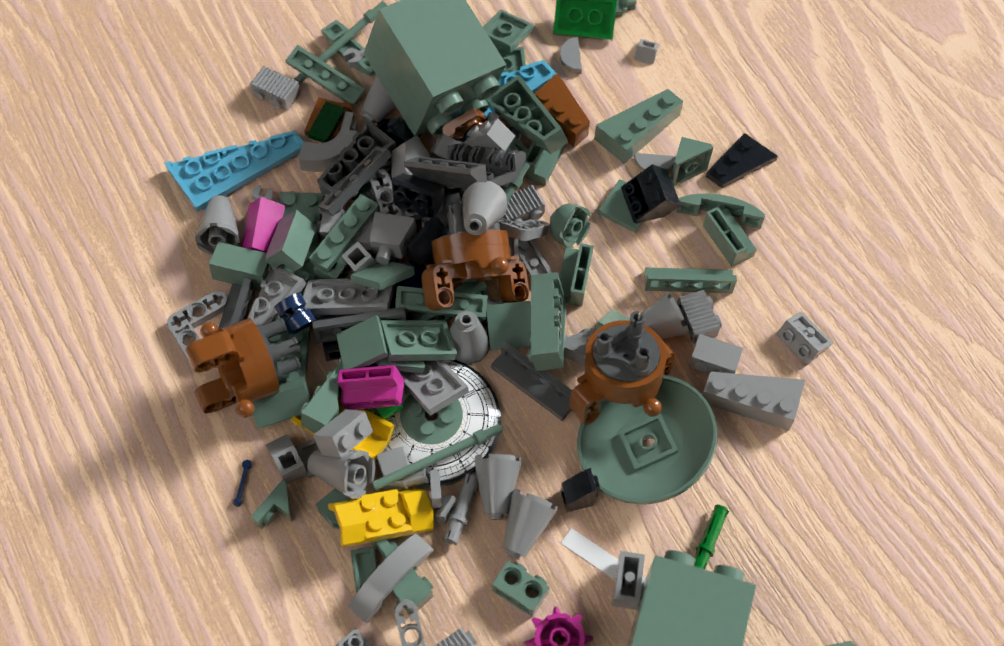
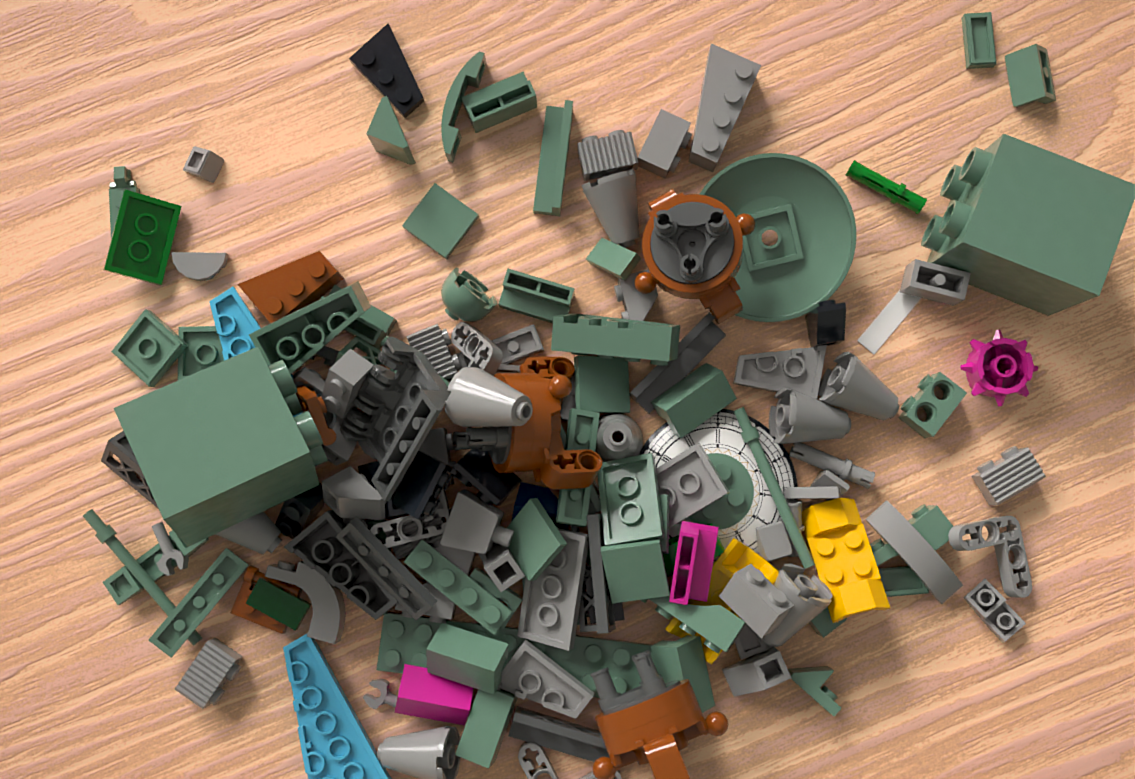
camera: 80 degrees left, 20 degrees up
dark blue hinge [233,460,252,507] -> none
dark blue wheel [274,292,316,335] -> none
sand green wedge [594,89,683,164] -> none
black slope [620,164,681,224] -> none
light grey tile [634,153,676,171] -> none
light grey bracket [776,312,833,365] -> none
none -> sand green piece [651,363,737,438]
none -> light grey wing [733,345,827,399]
none -> sand green tile [961,12,996,69]

